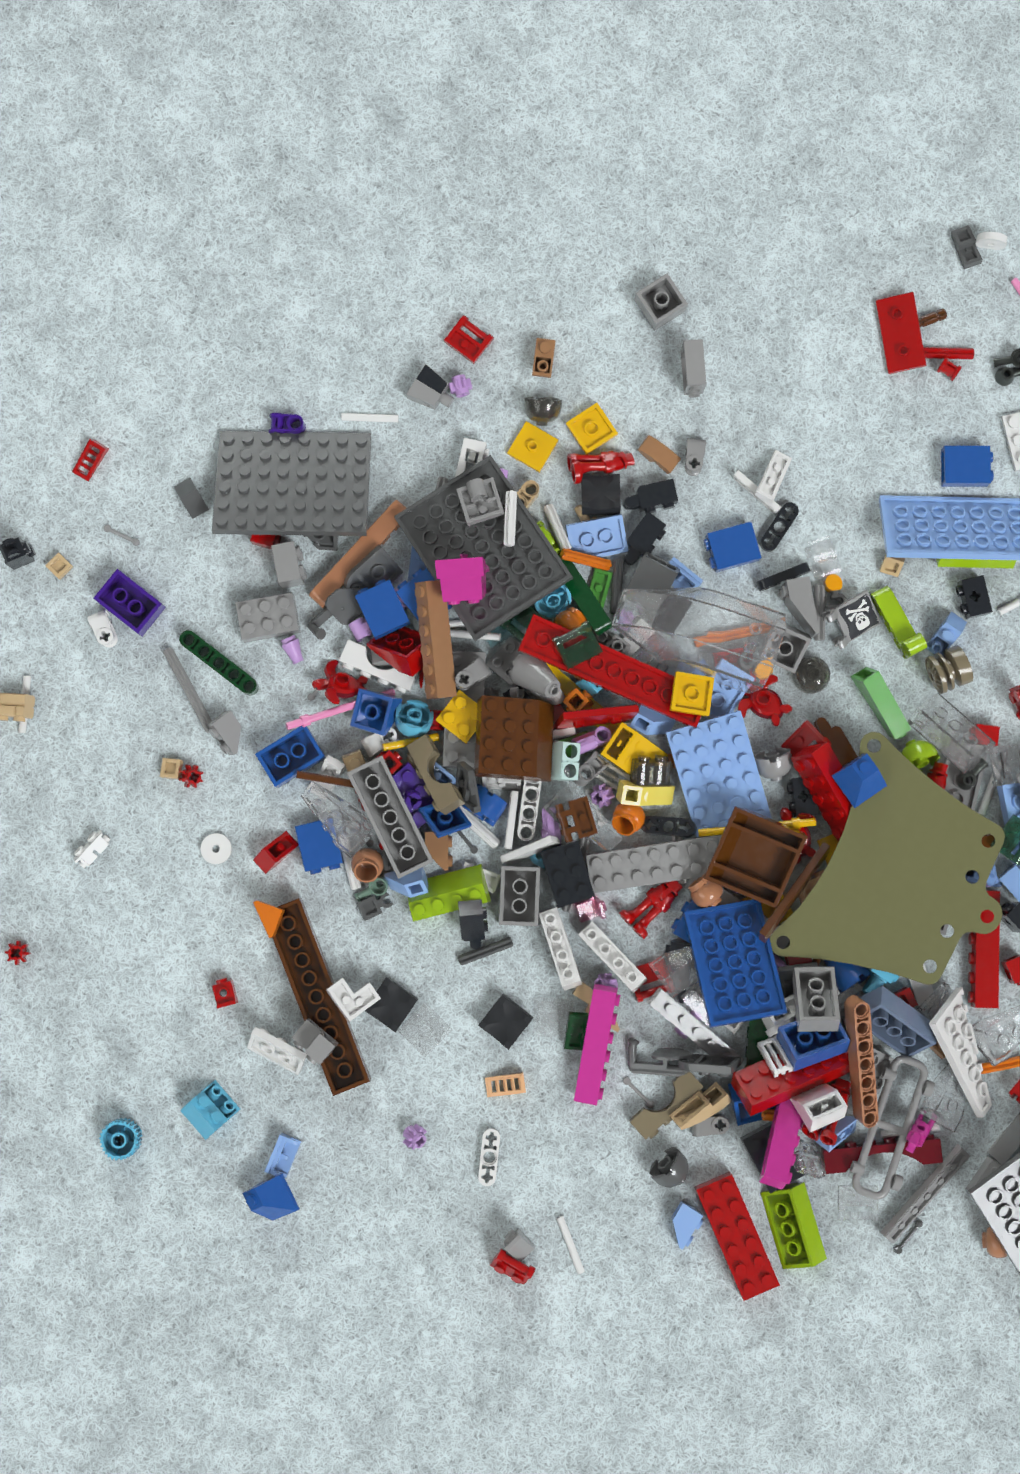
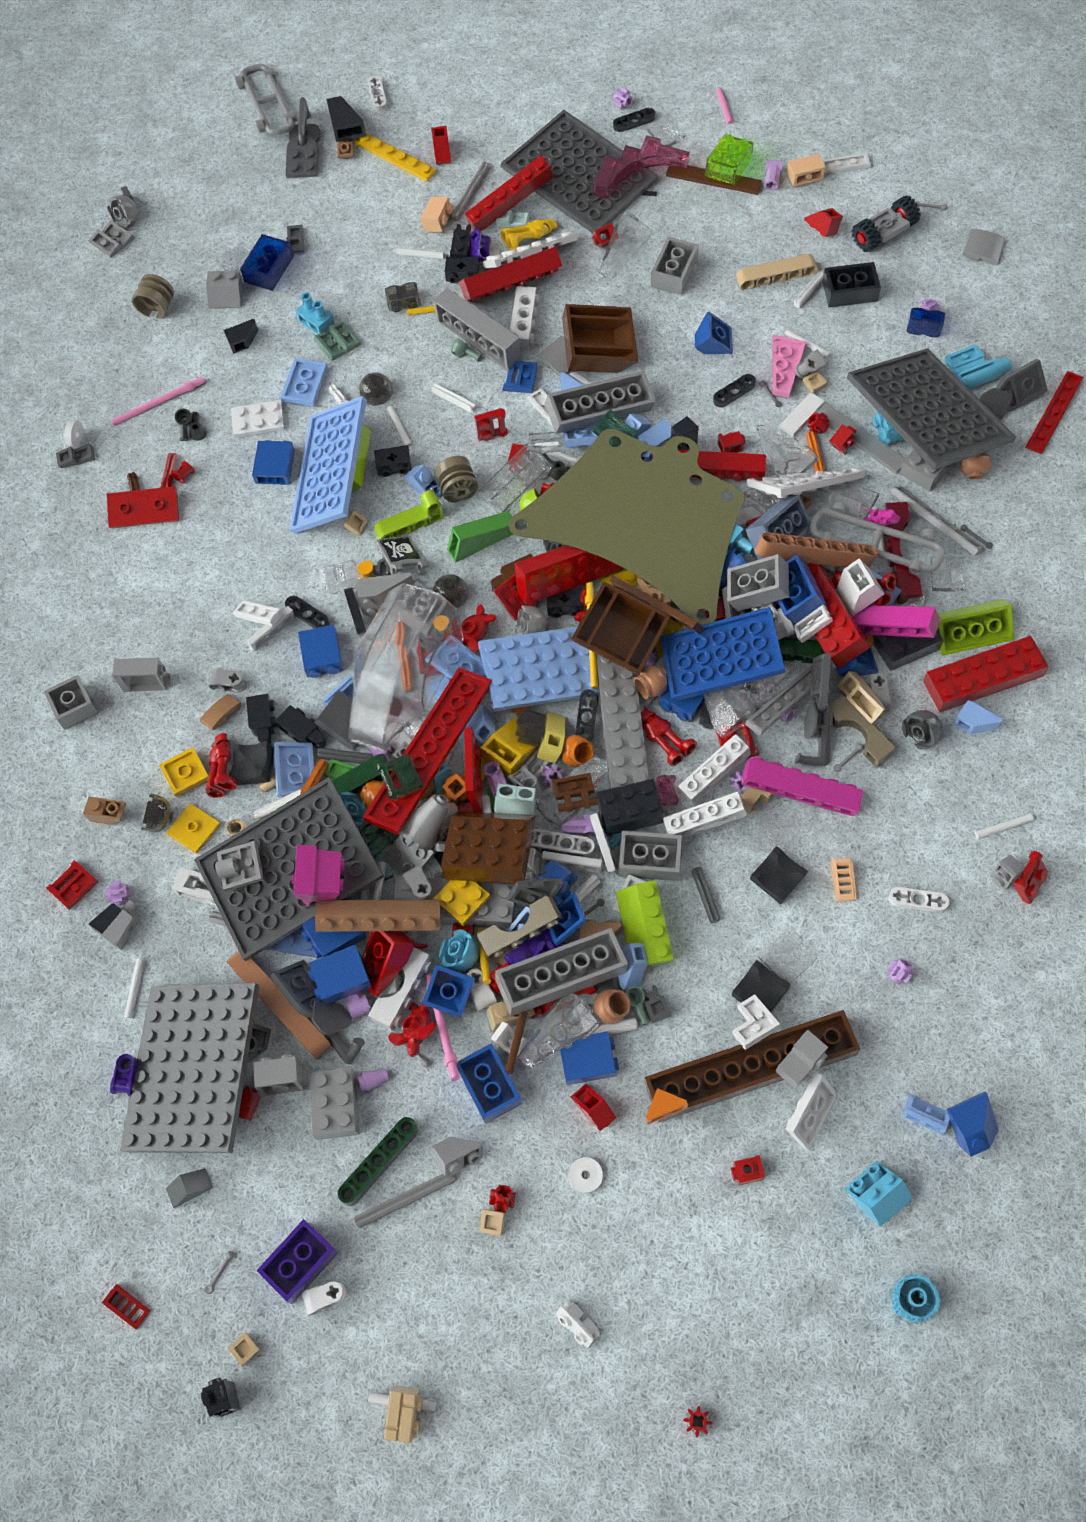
camera: 80 degrees left, 20 degrees down
black hinge [458,899,488,949] -> none
white axle [503,490,517,547] -> none
dark green plate [563,1011,589,1050] -> none
yellow plate [670,671,714,717] -> none
blue slope [832,753,887,808] -> none

